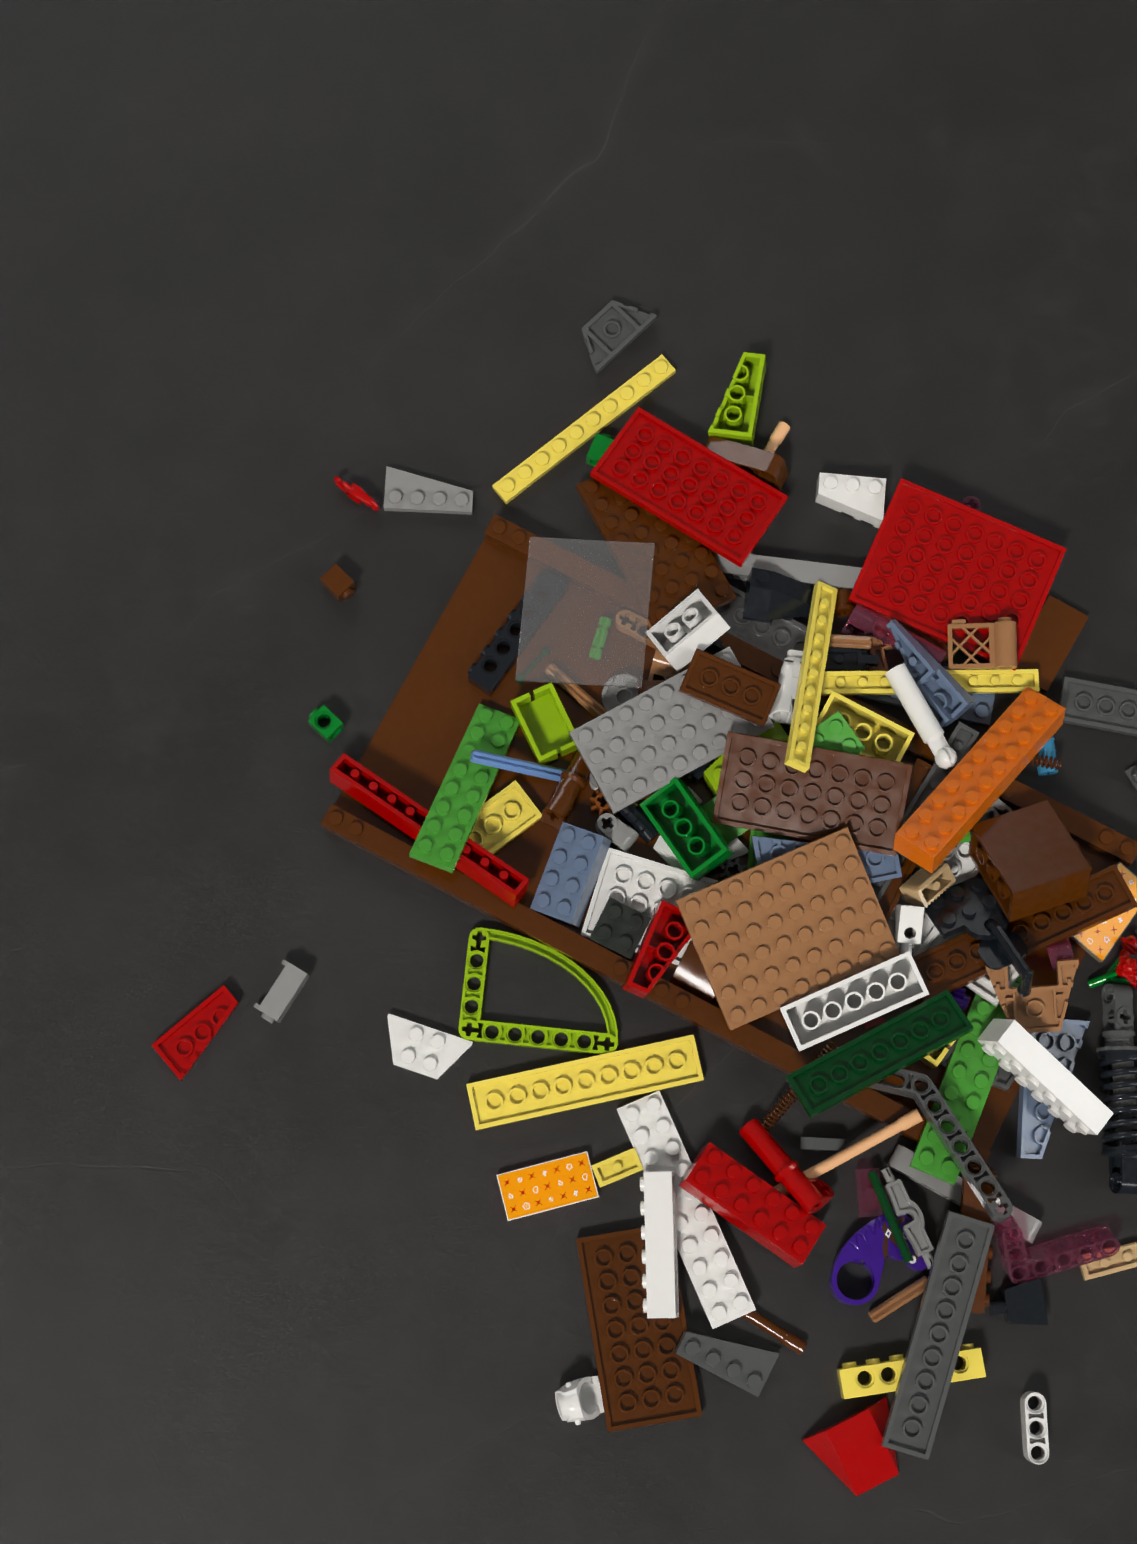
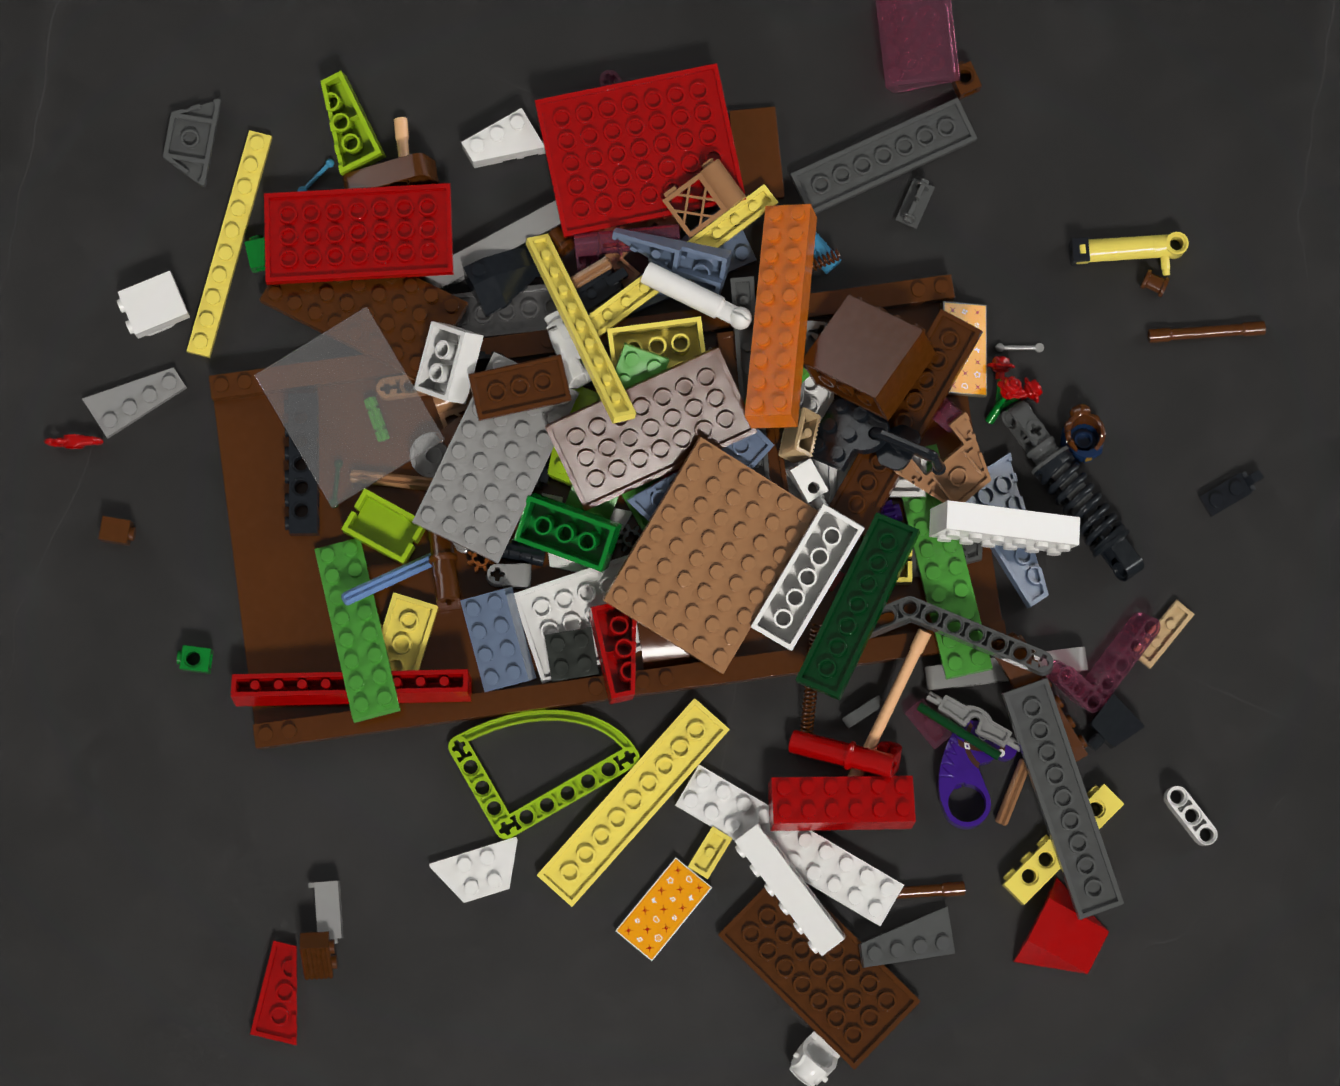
camera: 40 degrees left, 5 degrees up
none -> white brick [116,271,190,339]
none -> dark azure hinge [298,159,335,191]
none -> reddish brown brick [300,931,338,980]

